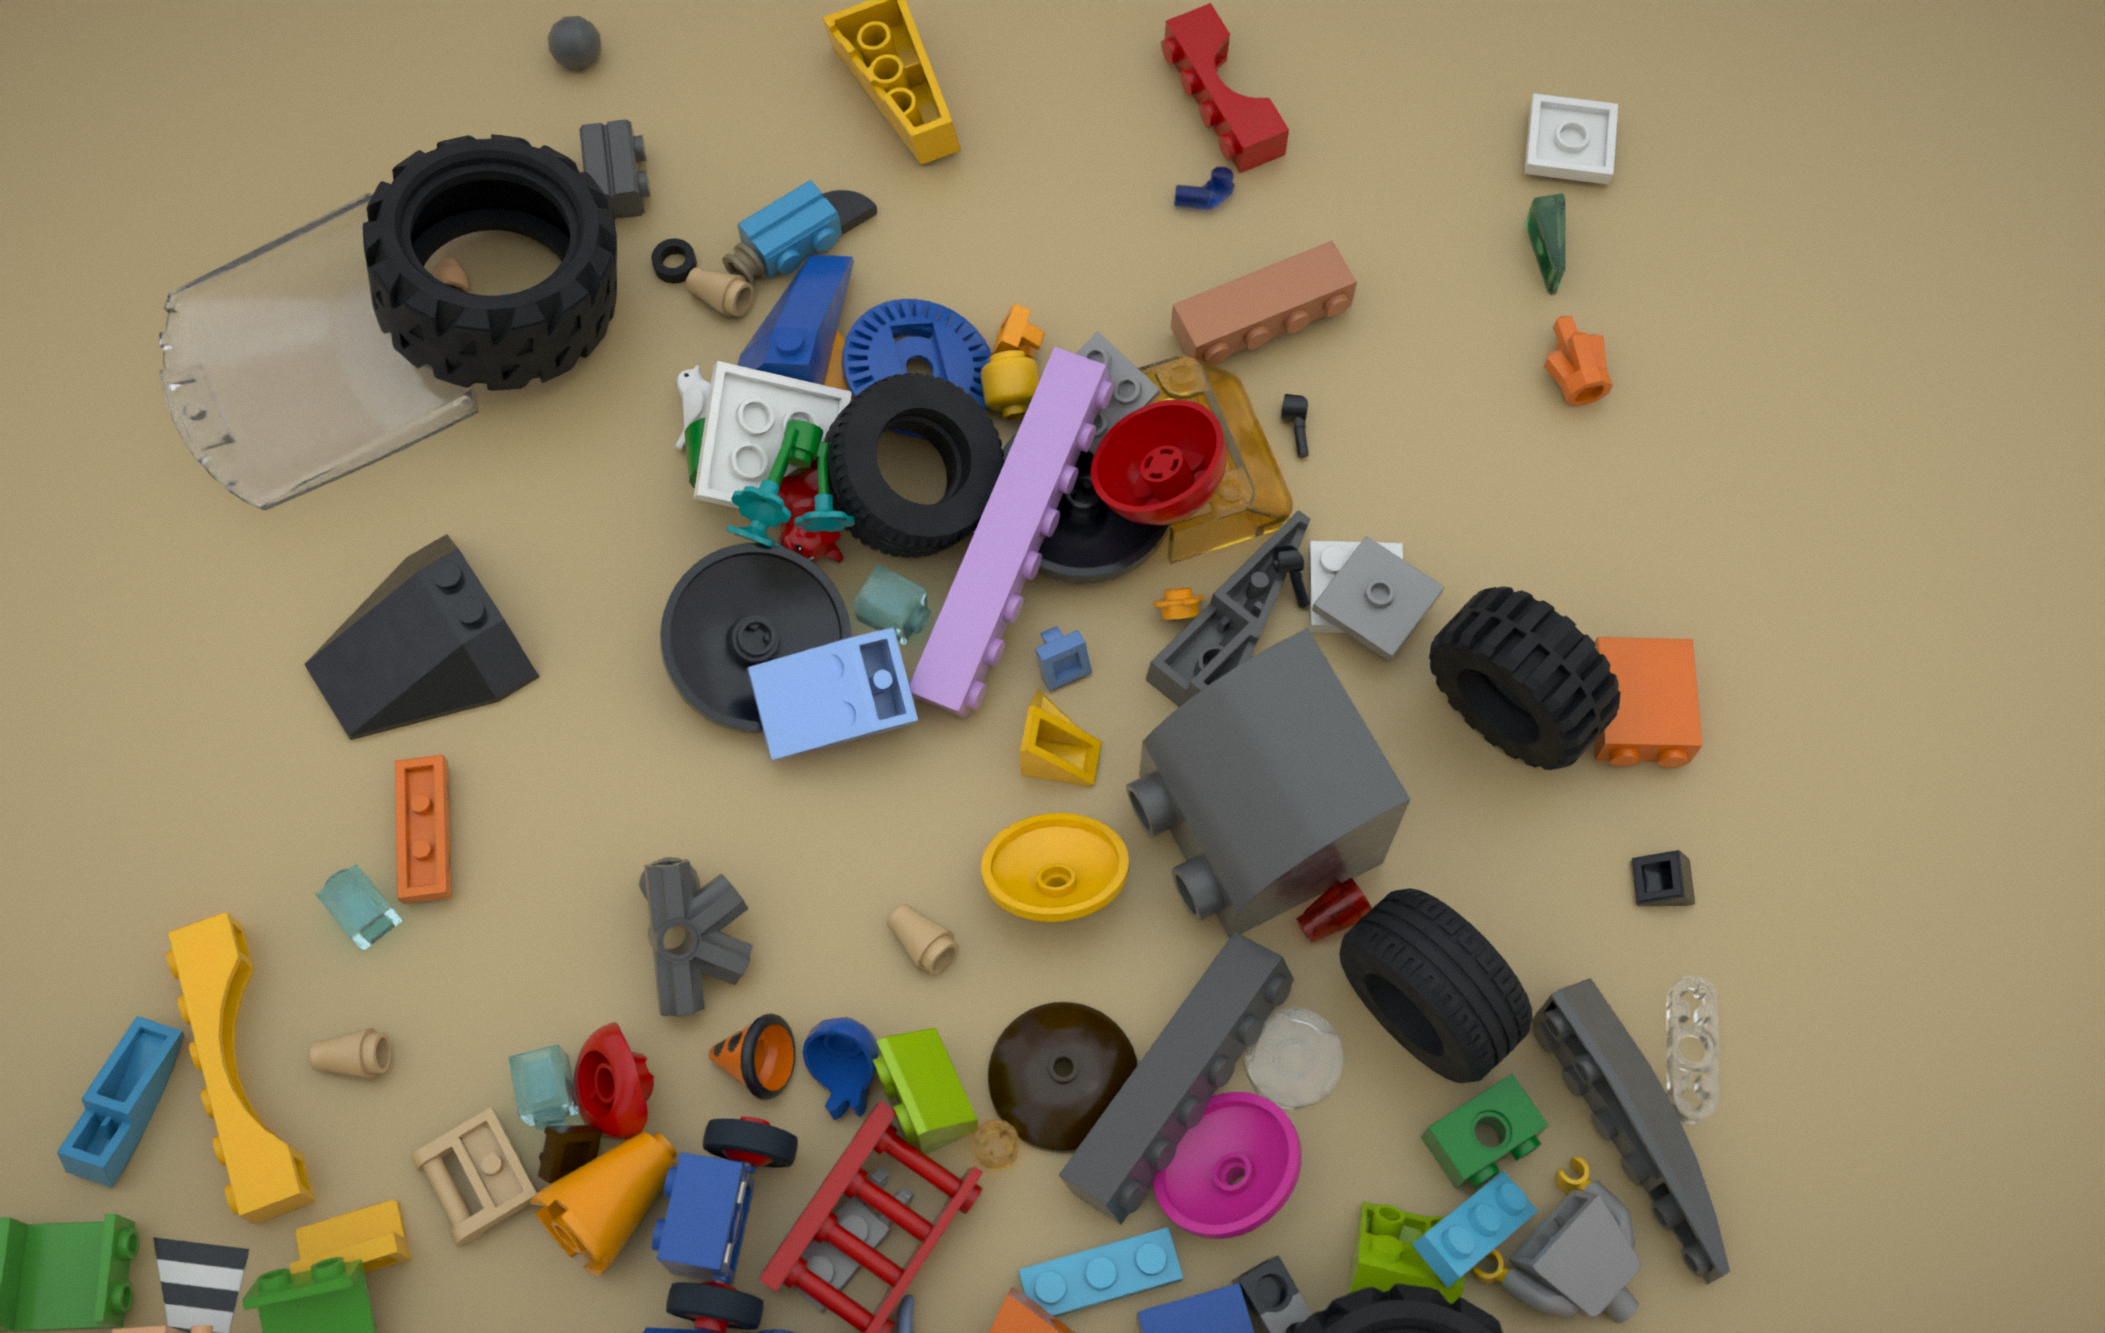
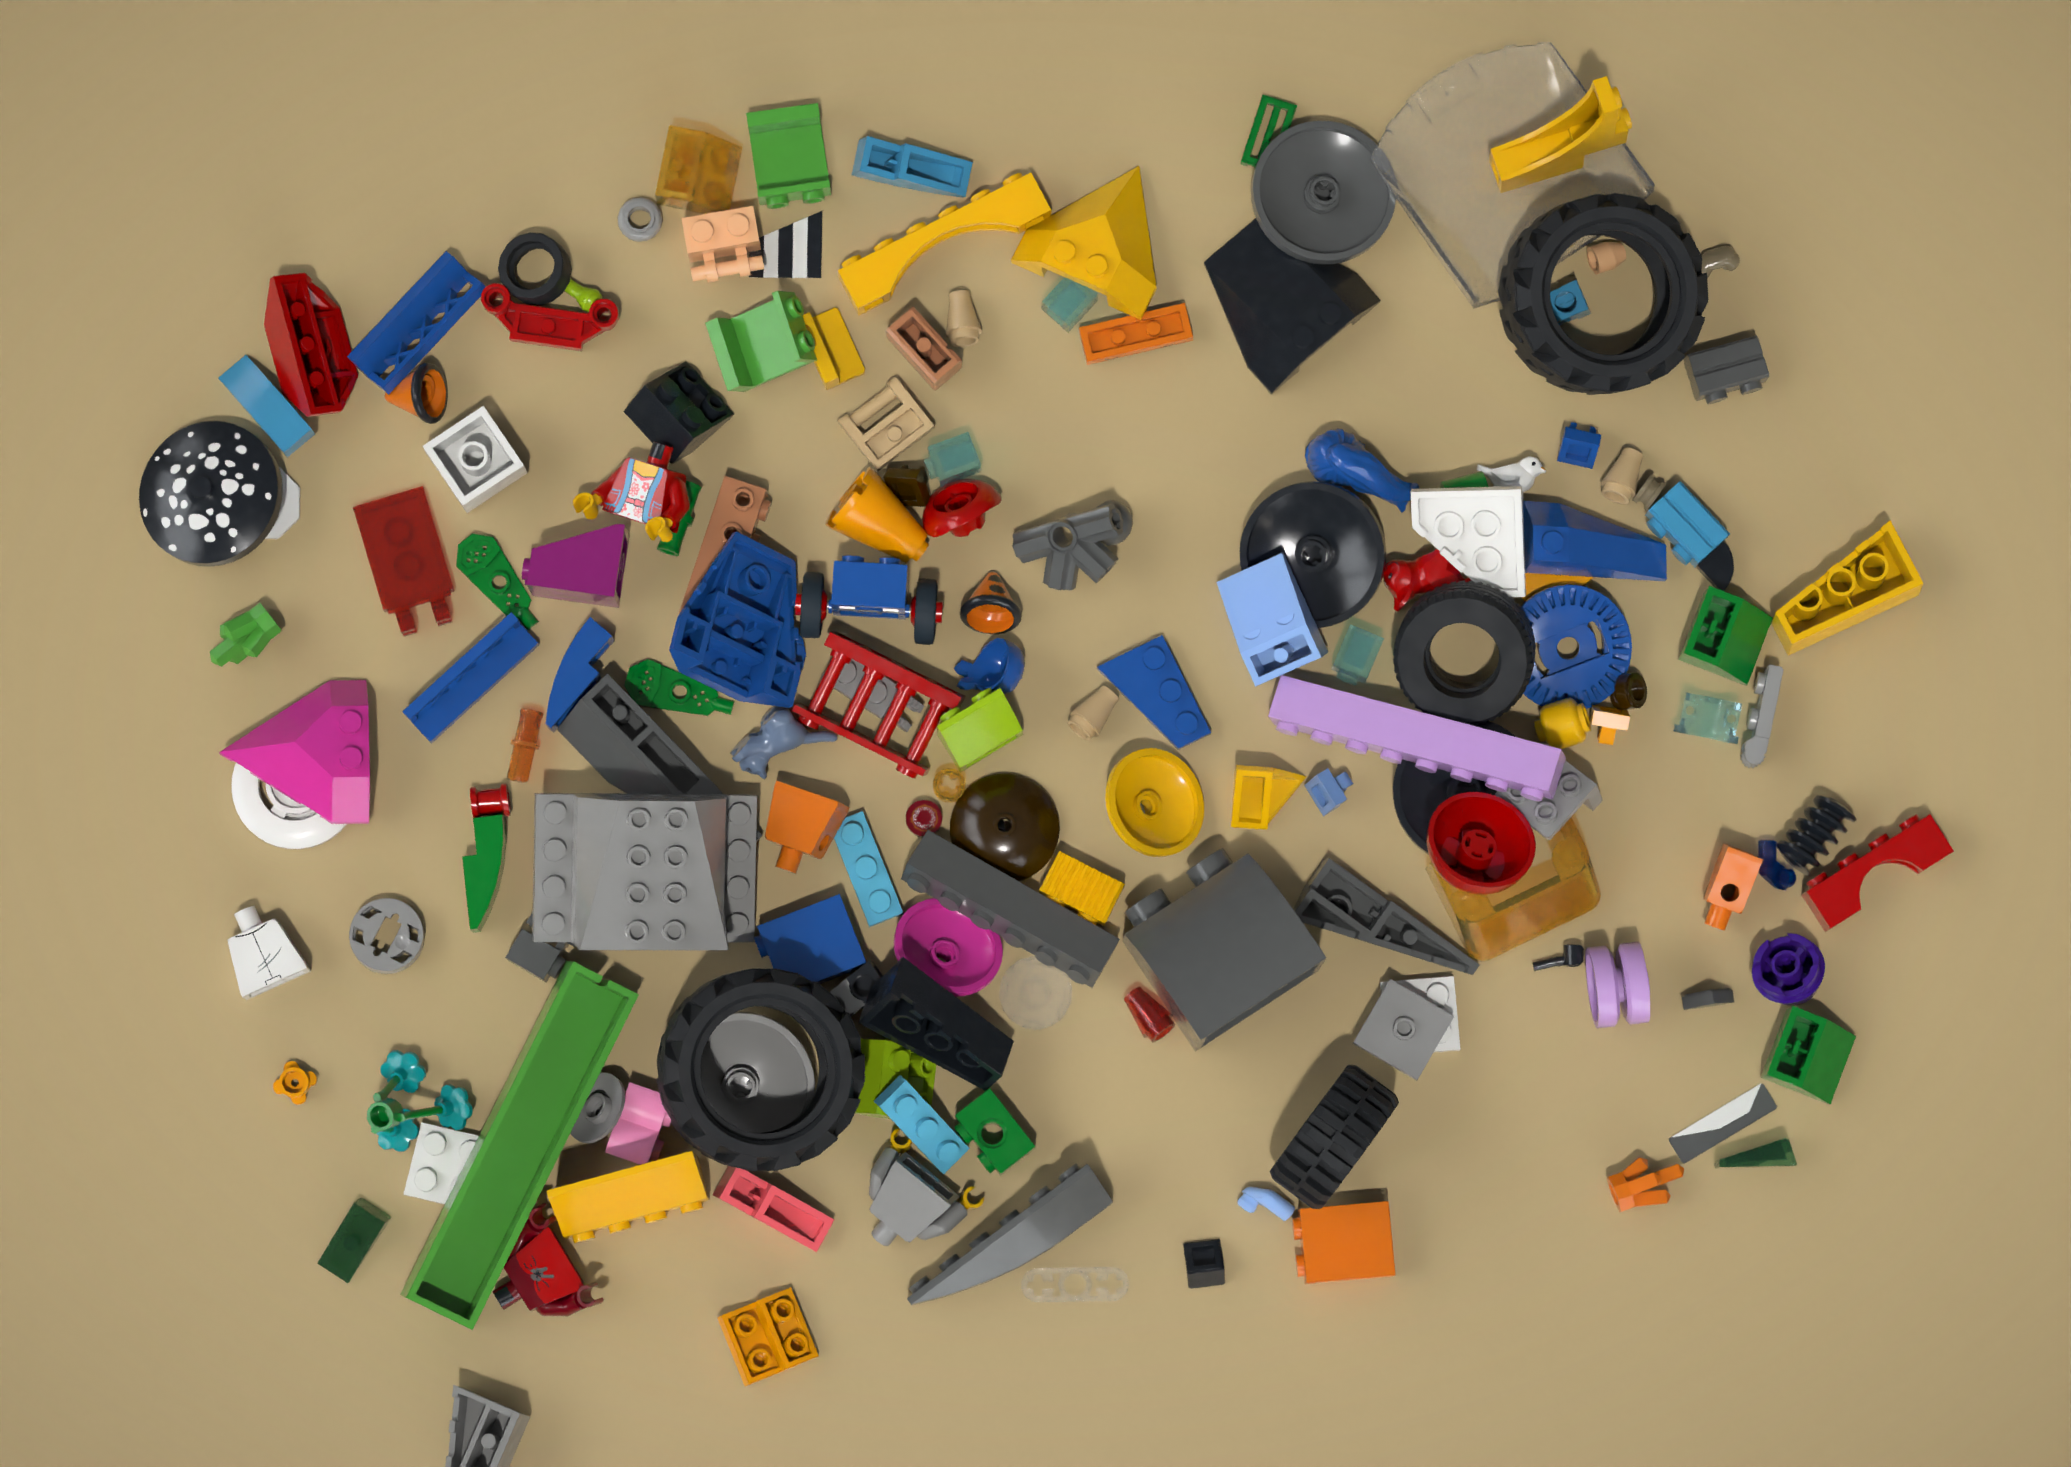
camera: 80 degrees right, 15 degrees up
dark grey piece [548,16,601,70] -> none
black piece [651,238,697,284] -> none
teal plant [726,420,855,548] -> none
light orange plate [1153,587,1204,620] -> none
nougat brick [1171,241,1357,370] -> none
black hand [1273,545,1310,608] -> none
black tyre [1339,888,1532,1083] -> none
white plate [1524,93,1618,185] -> none
none -> black wedge [858,957,1014,1091]
none -> nougat brick [886,307,962,391]
none -> dark red tile [906,800,942,838]
none -> yellow wedge [1011,166,1157,320]
none -> yellow brick [1039,851,1125,926]
none -> blue wing [1097,635,1211,750]
none -> light blue arm [1237,1186,1295,1221]
none -> green tile [1241,95,1297,169]
none -> dark grey dish [1251,121,1396,264]
none -> blue hair [1305,428,1419,513]
none -> yellow arch [1489,76,1632,193]
none -> blue tile [1557,422,1601,469]
none -> lavender wheel [1585,942,1650,1029]
none -> dark brown tile [1610,672,1647,710]
none -> dark grey sticker [1669,1083,1777,1164]
none -> clear light blue piece [1673,692,1742,744]
none -> green slope [1678,586,1773,686]
none -> dark grey tile [1682,988,1734,1010]
none -> orange torso [1703,843,1763,931]
none -> light grey hinge [1740,664,1784,768]
none -> dark purple cone [1752,933,1825,1006]
none -> green slope [1761,1006,1856,1105]
none -> black piece [1777,795,1857,876]

